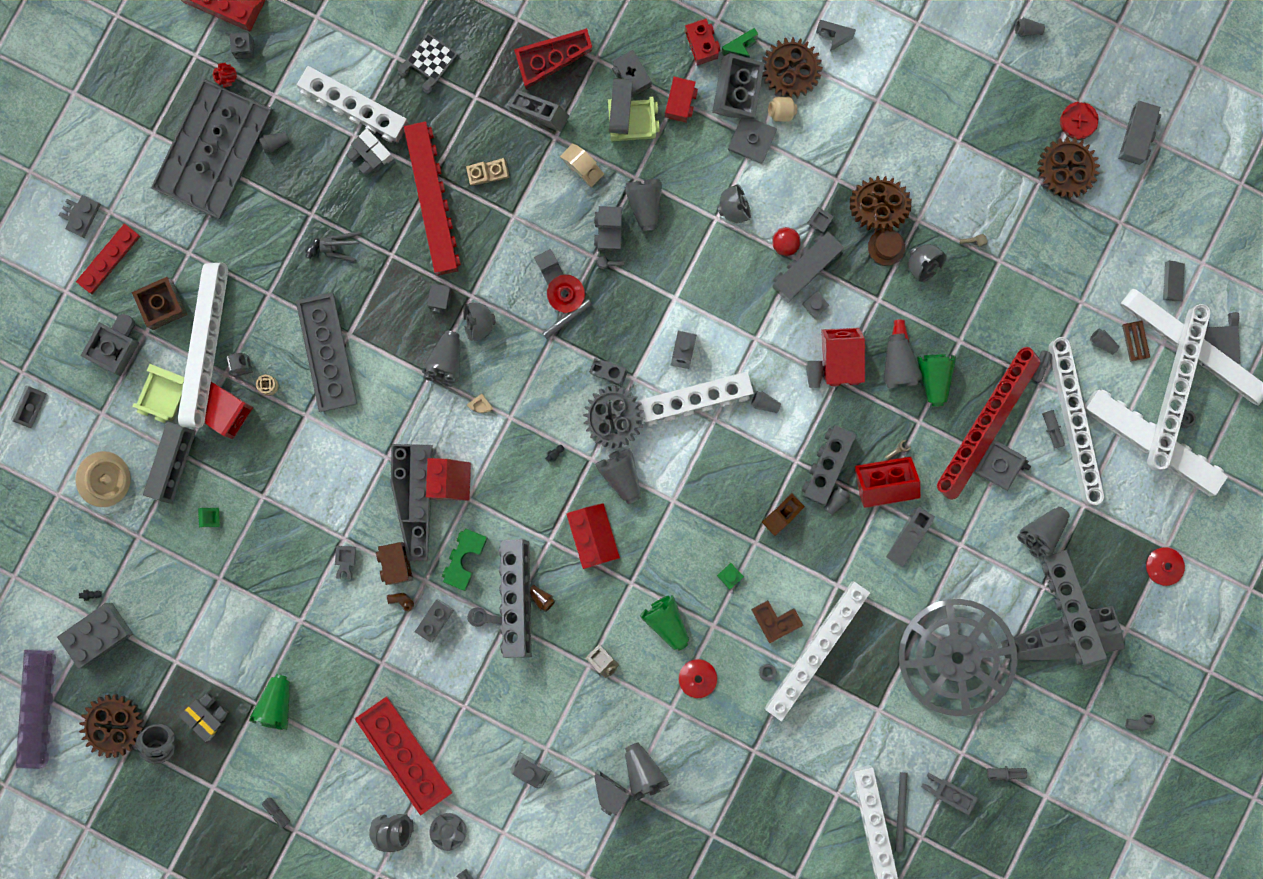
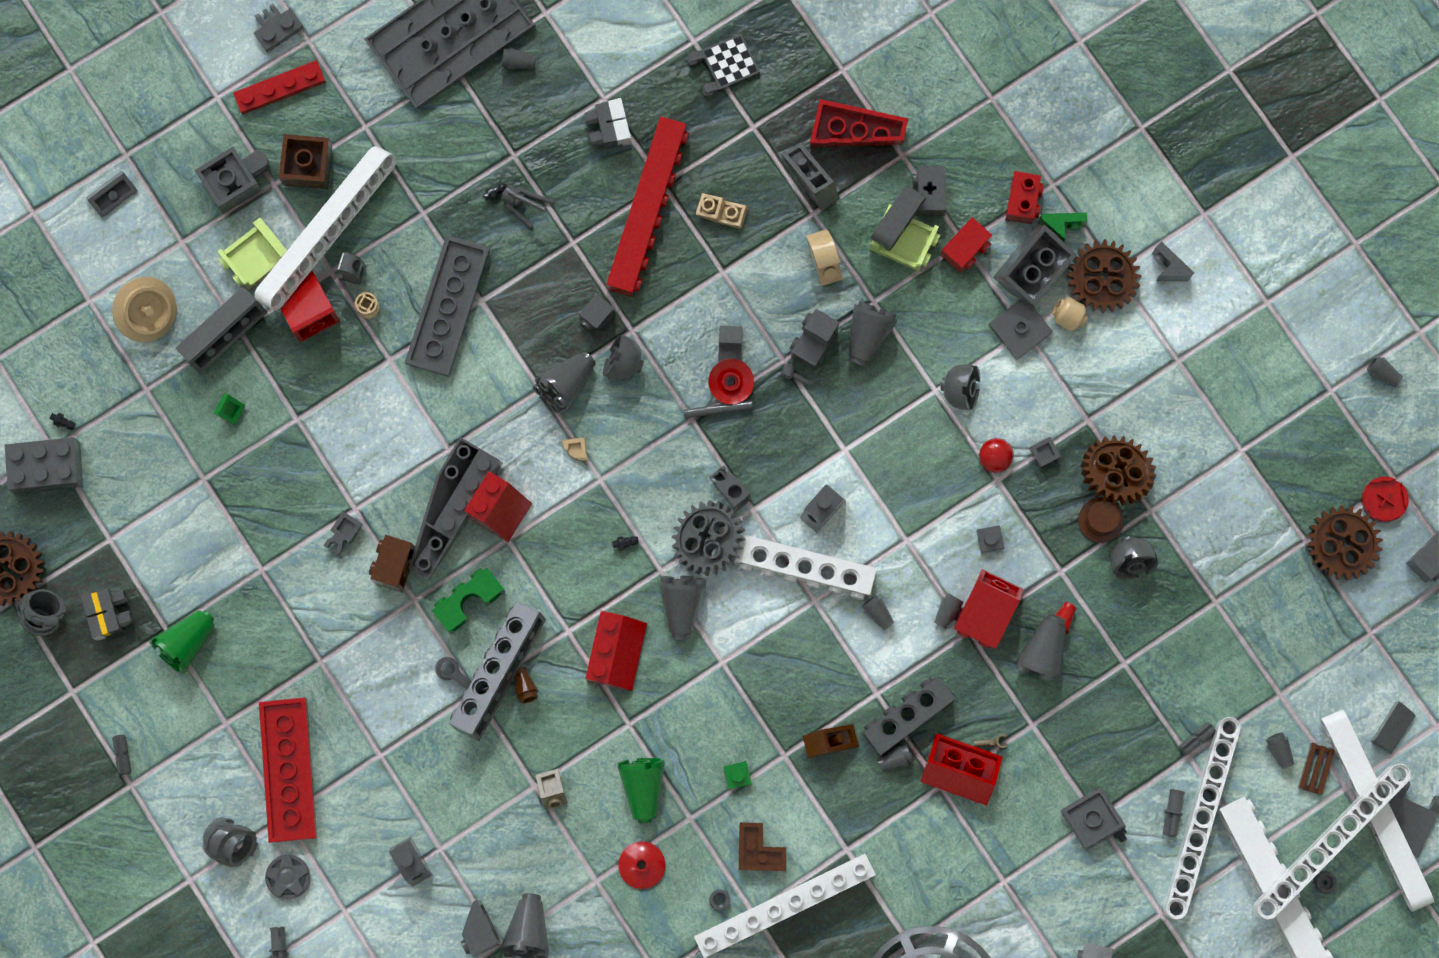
camera: 30 degrees right, 5 degrees down
white brick [297,66,409,143] -> none
reddish brown arm [387,593,414,612] -> none
dark grey brick [415,599,454,643] -> none
dark grey brick [772,232,844,303] -> none
dark grey slope [886,507,935,567] -> none
green cone [917,354,956,406] -> none
red beam [937,347,1040,500] -> none
dark tan hand [960,234,988,247] -> none
dark grey cone [1017,506,1070,558] -> none

